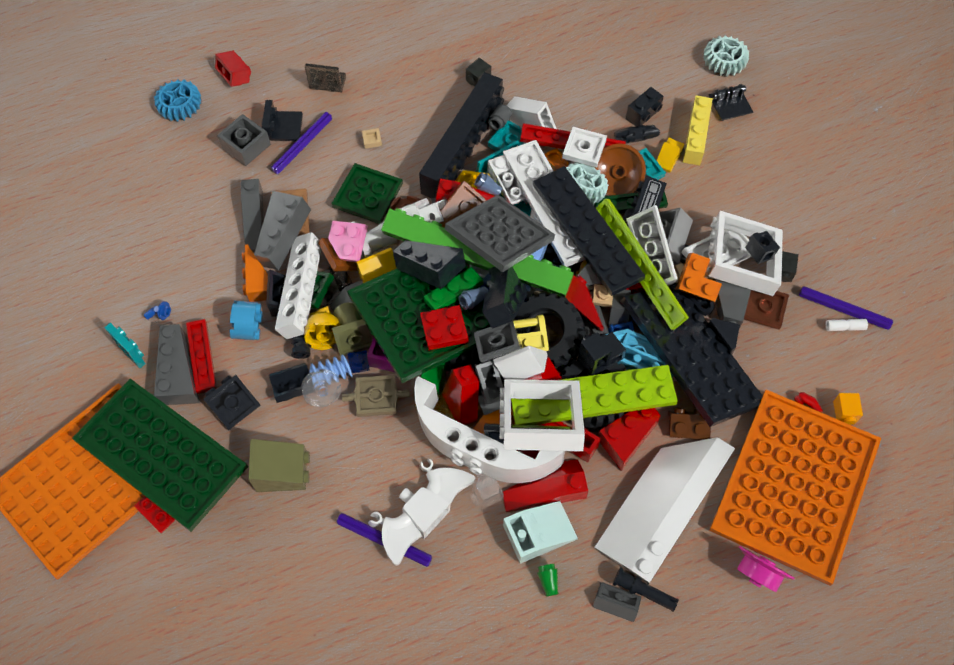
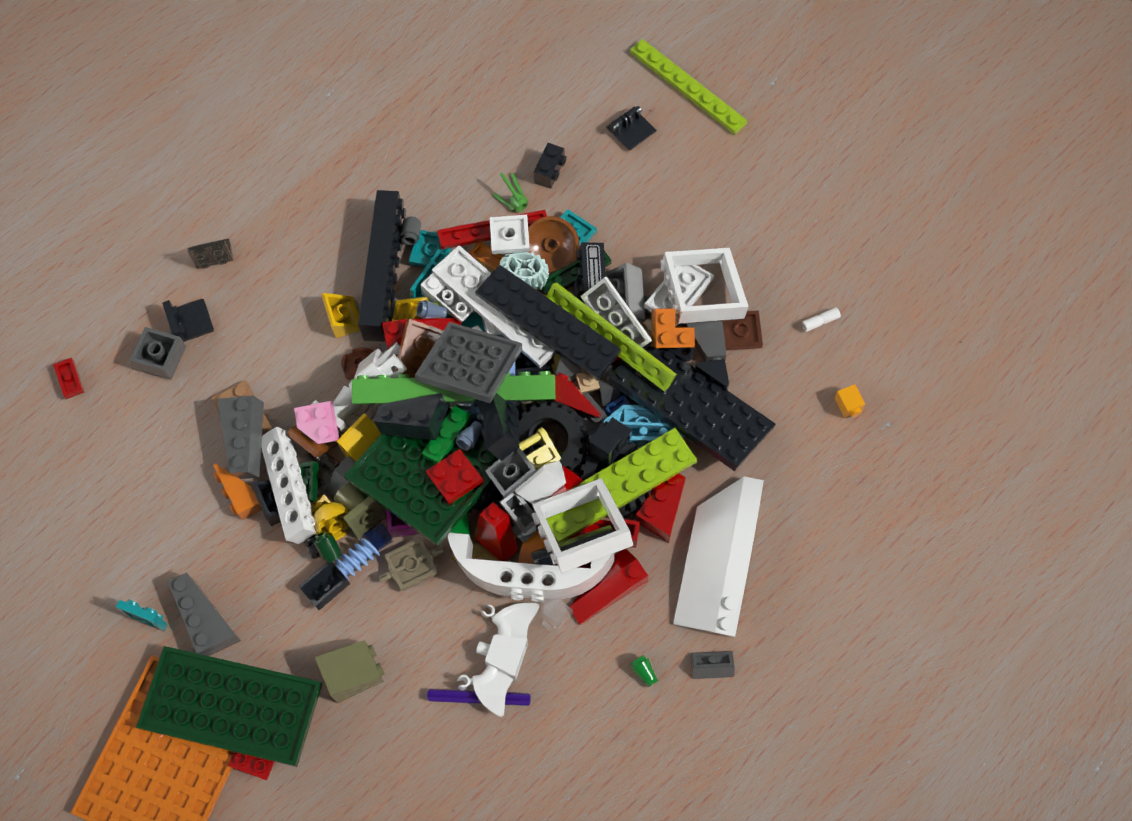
camera: 20 degrees left, 5 degrees up
blue plate [144,301,171,320] -> none
dark azure gear [154,79,202,122] -> none
red plate [186,319,217,394] -> none
black plate [203,375,261,431] -> none
red brick [215,50,251,87] -> none
dark azure brick [230,300,263,340] -> none
dark grey slope [241,179,264,252] -> none
dark purple axle [271,112,332,174] -> none
clear plate [301,369,342,407] -> none
dark green plate [331,163,403,224] -> none
tan plate [362,128,382,149] -> none
pearl dark grey brick [466,58,492,86] -> none
light aqua slope [503,501,578,564] -> none
white slope [507,96,557,129] -> none
black pin [612,567,679,612] -> none
black hinge [614,125,660,143] -> none
yellow slope [656,138,685,173] -> none
reddish brown bracket [668,408,711,439] -> none
light yellow brick [683,96,713,166] -> none
light aqua gear [703,35,749,77] -> none
orange plate [709,389,881,586] -> none
dark pink piece [737,546,795,592] -> none
black brick [745,231,780,264] -> none
pearl dark grey brick [781,251,799,282] -> none
red arm [794,392,823,413] -> none
dark purple axle [799,286,893,330] -> none
none -> red plate [53,358,84,400]
none -> dark green brick [313,531,341,563]
none -> yellow slope [321,293,360,338]
none -> bright green plant [493,173,528,212]
none -> lime plate [630,39,747,135]

